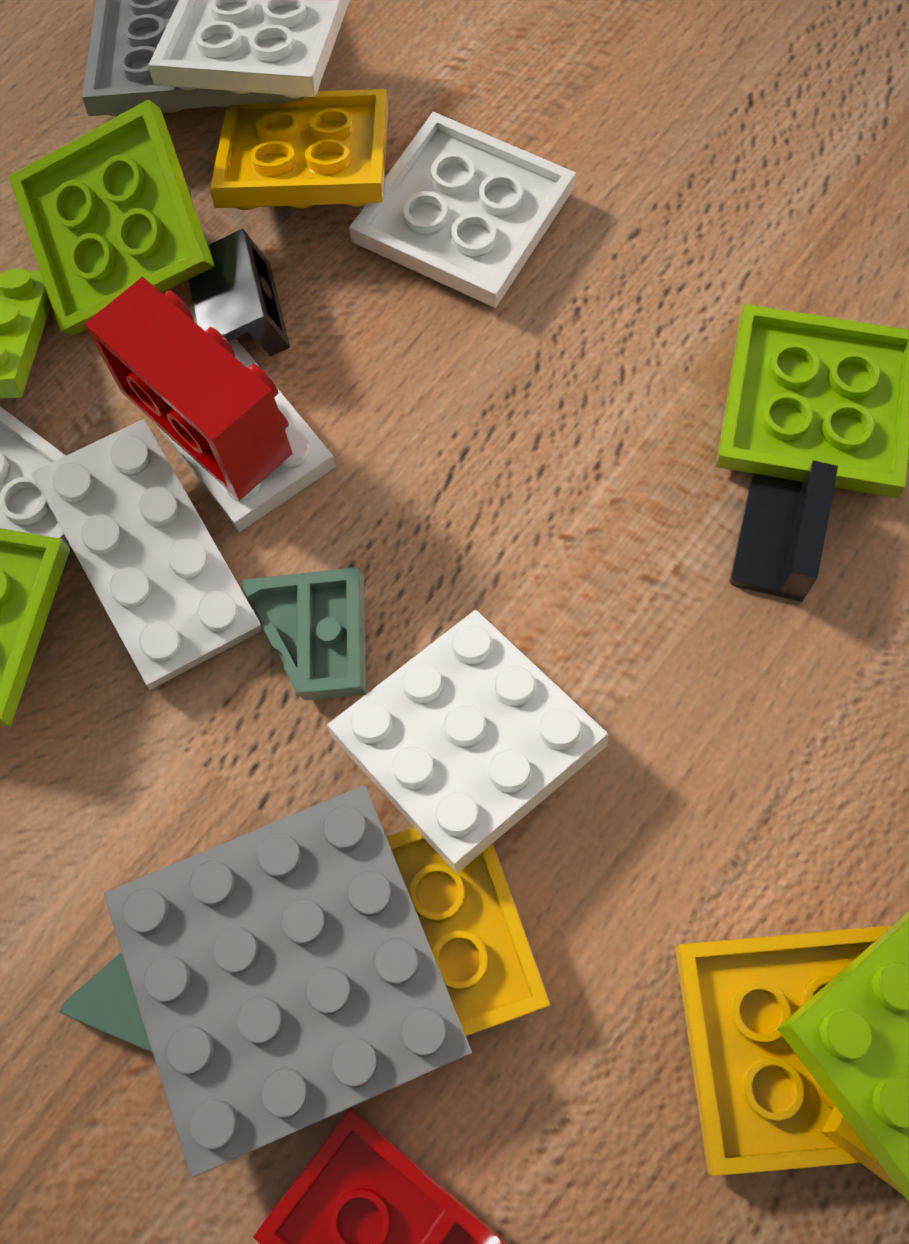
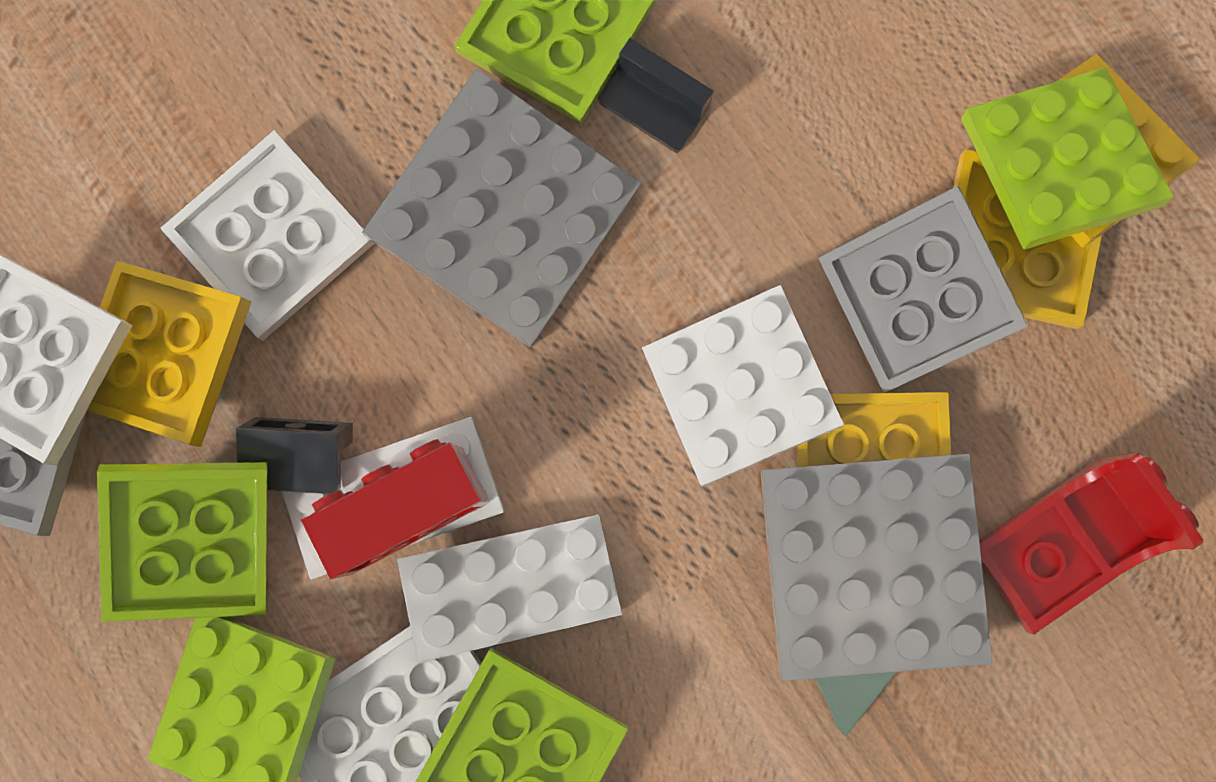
camera: 75 degrees left, 15 degrees up
sand green wing [242,567,366,700] -> none
none -> light grey plate [362,68,641,348]
none -> light grey plate [819,186,1029,393]

